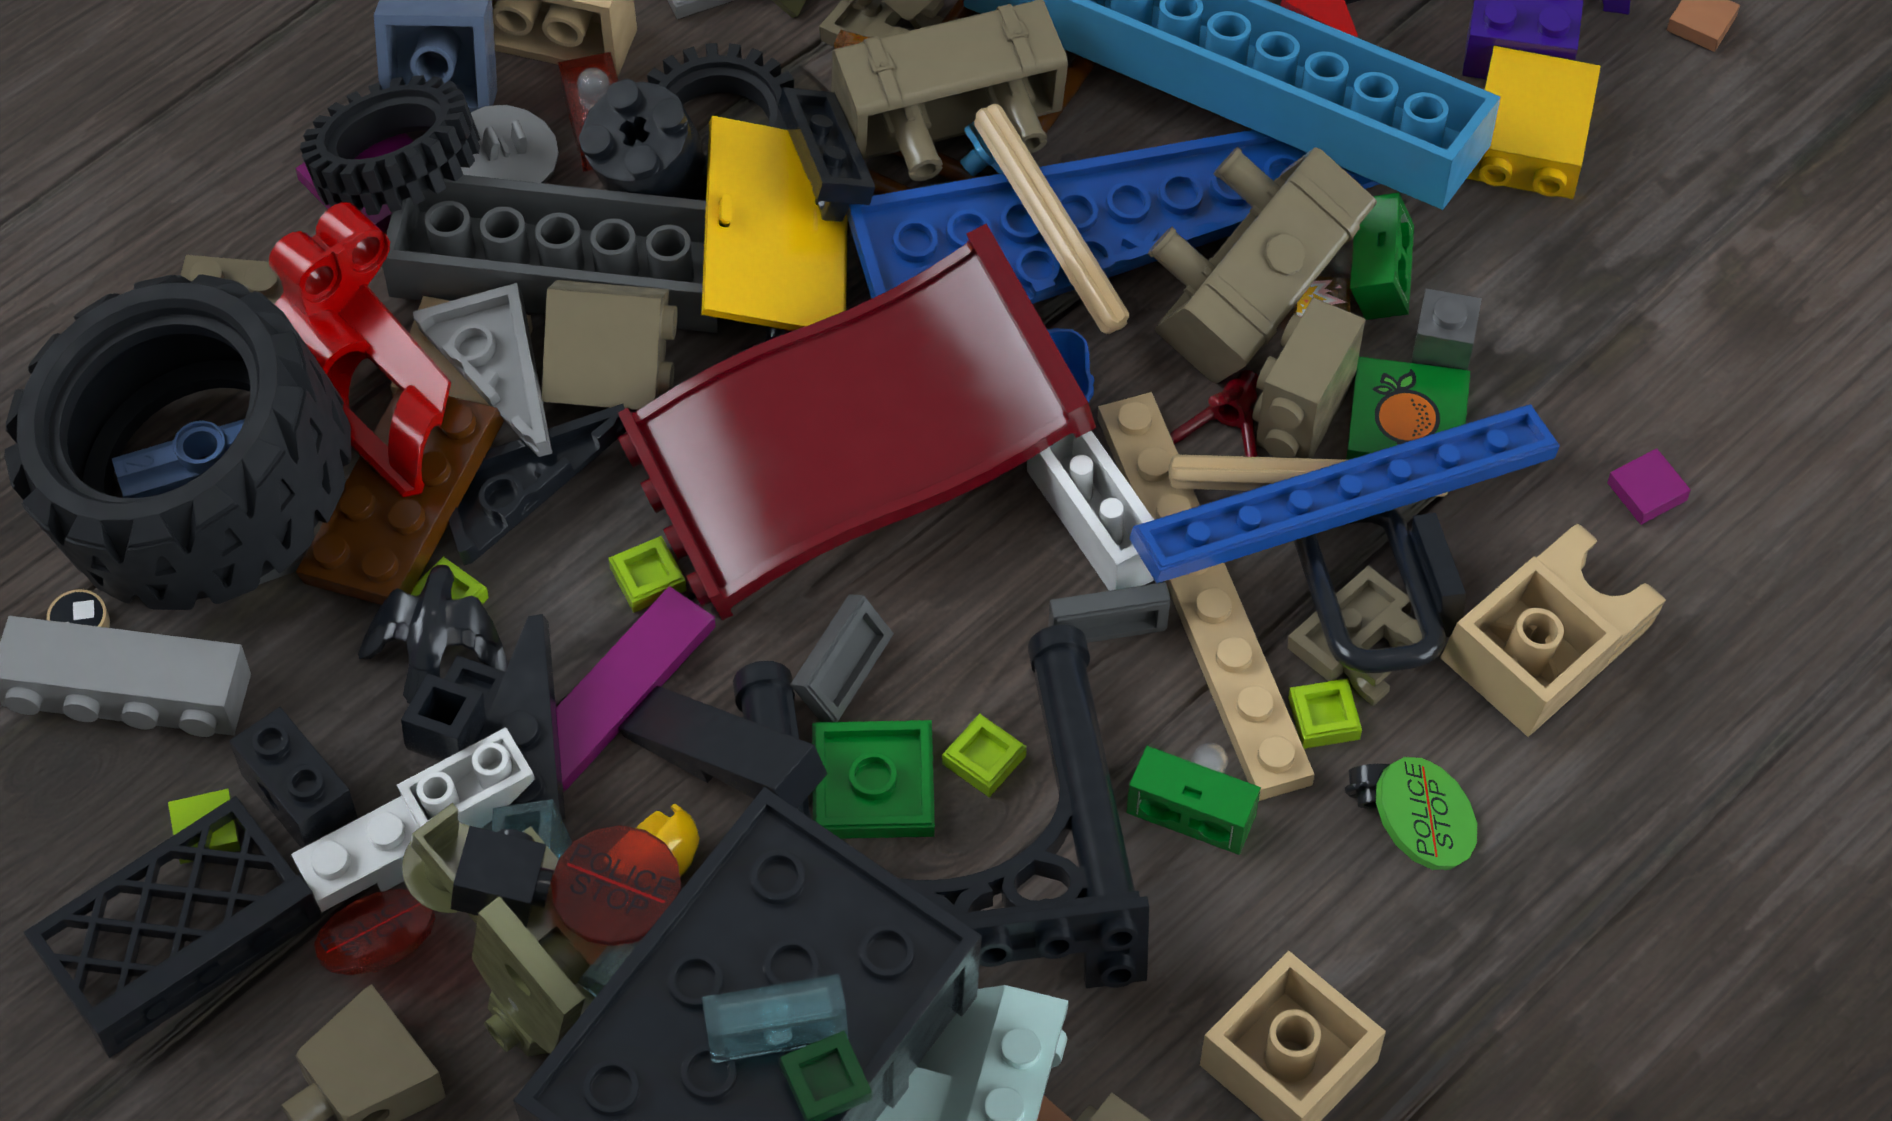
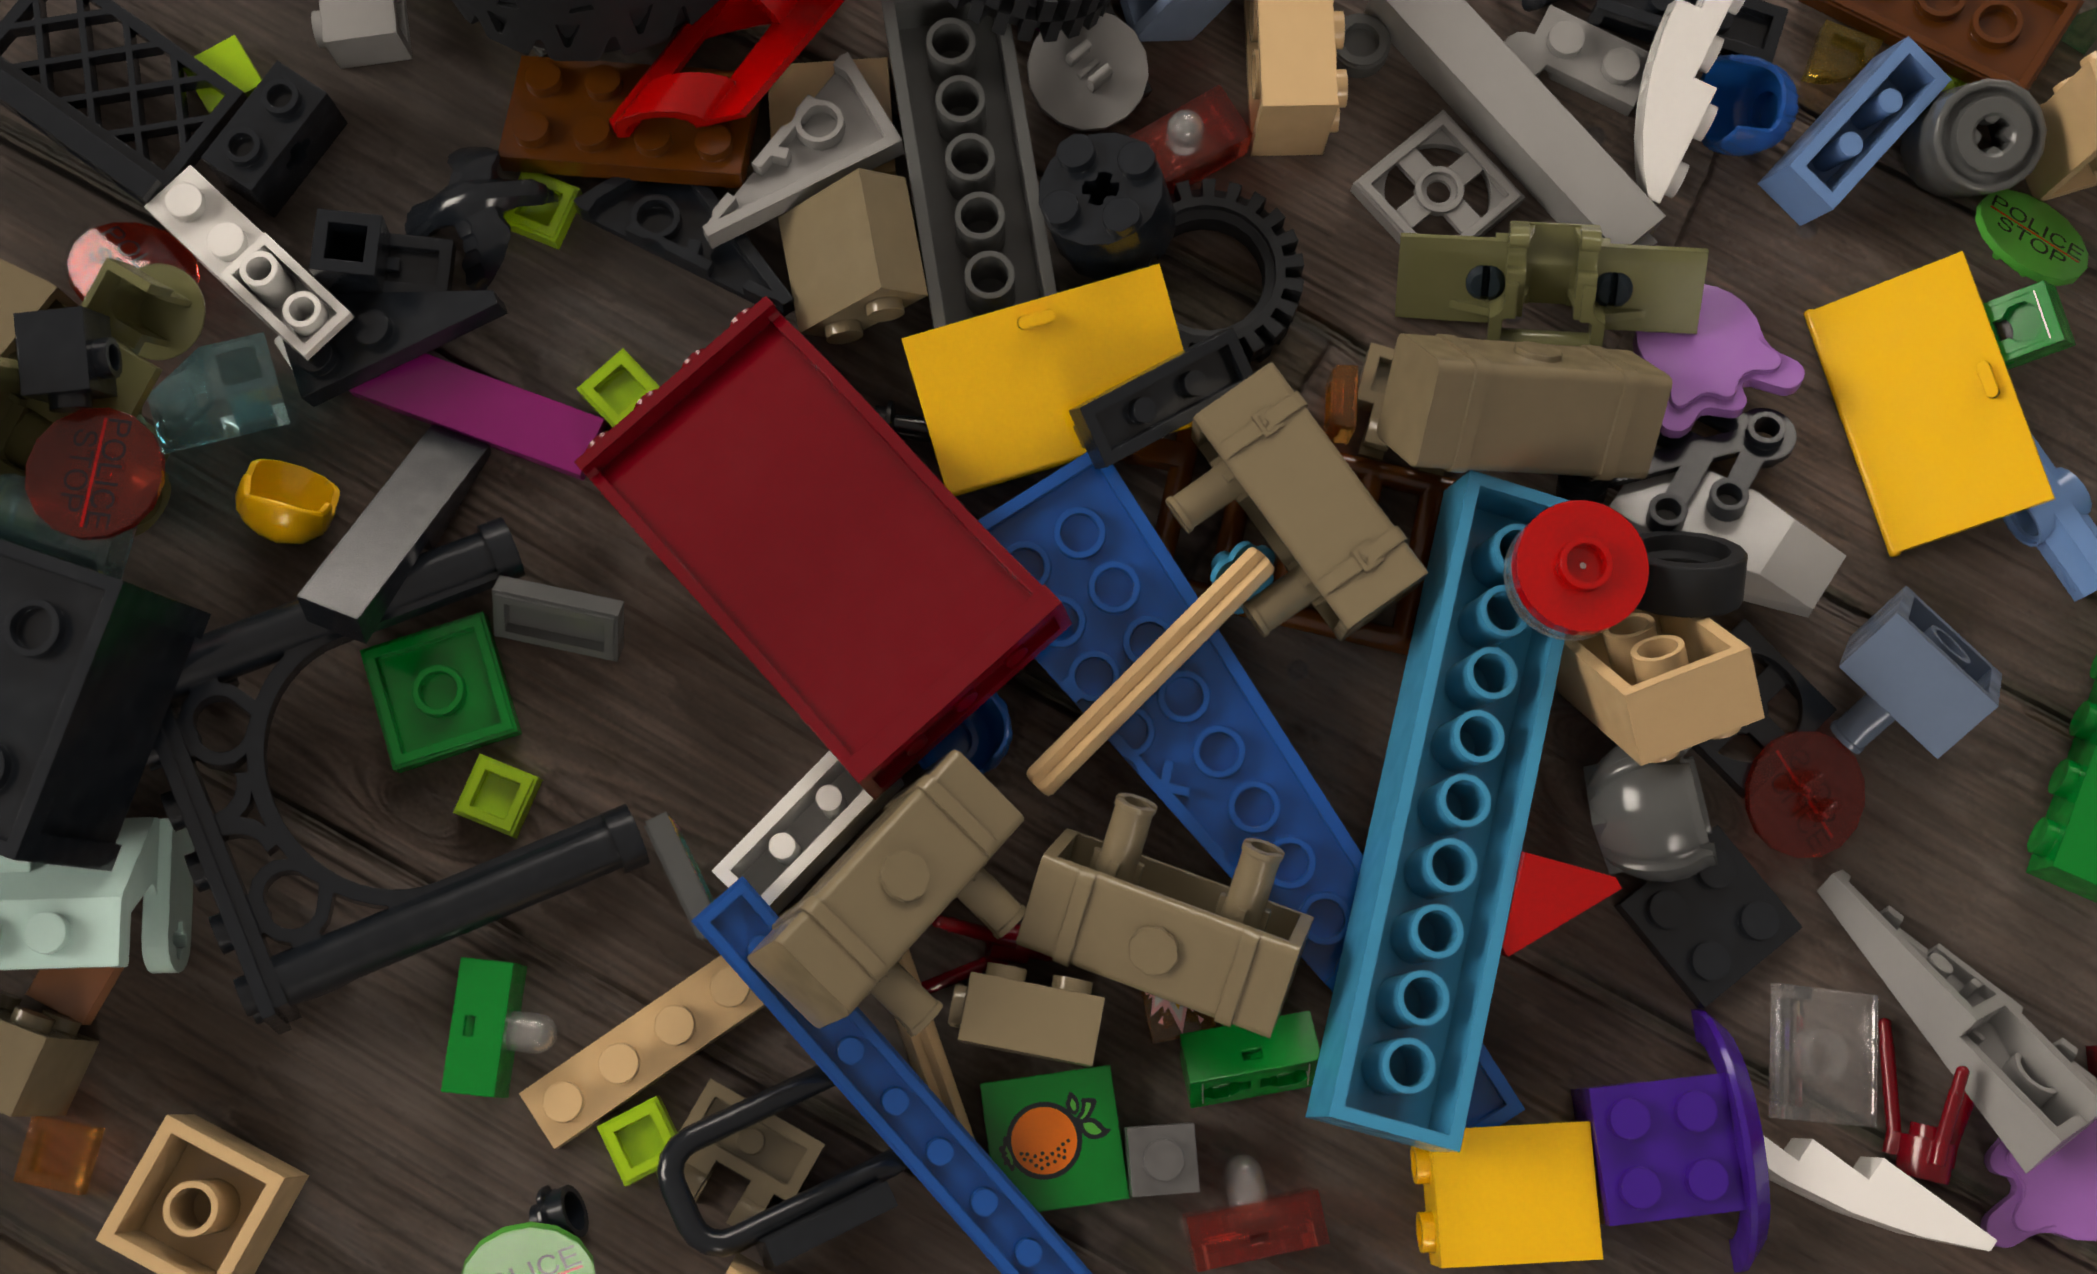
camera: 70 degrees right, 20 degrees up
none -> dark tan piece [747,750,1026,1037]
none -> clear red piece [1182,1155,1330,1272]

